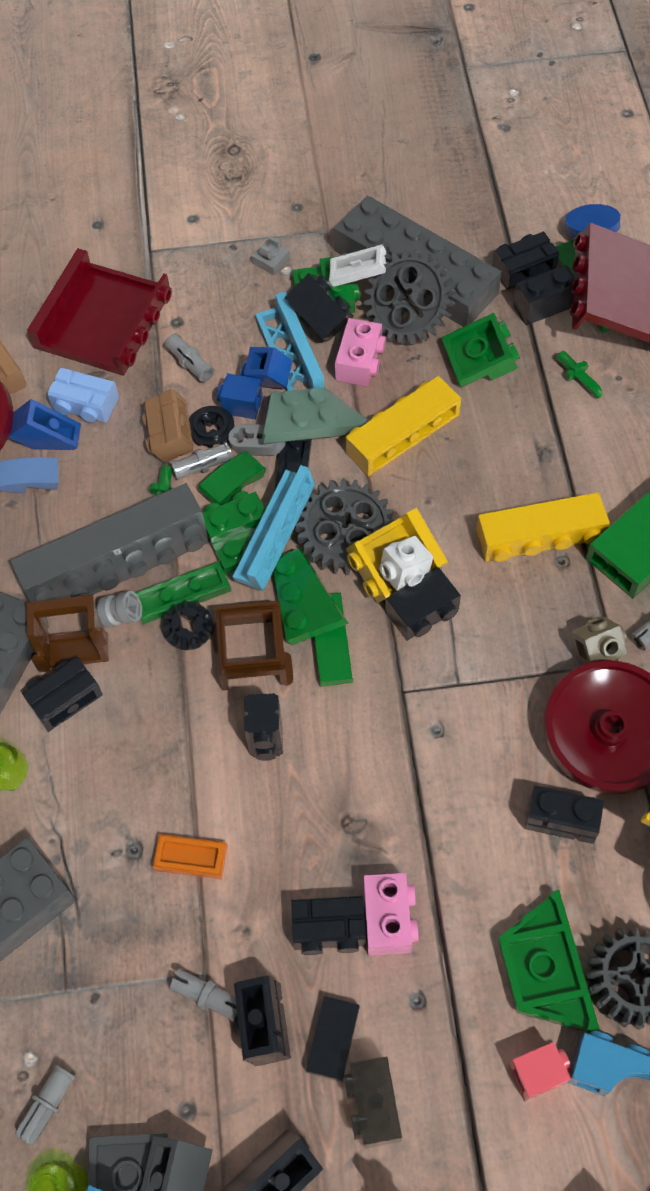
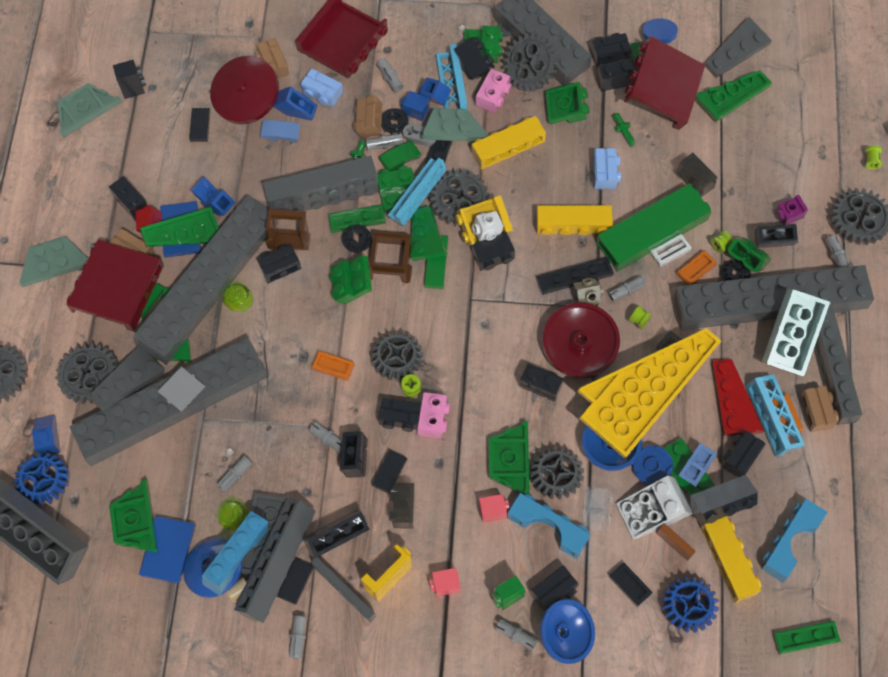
camera: 10 degrees right, 5 degrees up
light grey wheel [97,591,142,627] -> none
black brick [244,693,283,761] -> none
light grey tile [252,236,290,275] -> none
white tile [329,244,386,287] -> none
none -> green plate [329,255,372,304]
none -> dark grey gear [371,330,423,381]
none -> lime wheel [401,374,421,398]
none -> black tile [536,257,614,295]
none -> light blue brick [593,148,621,189]

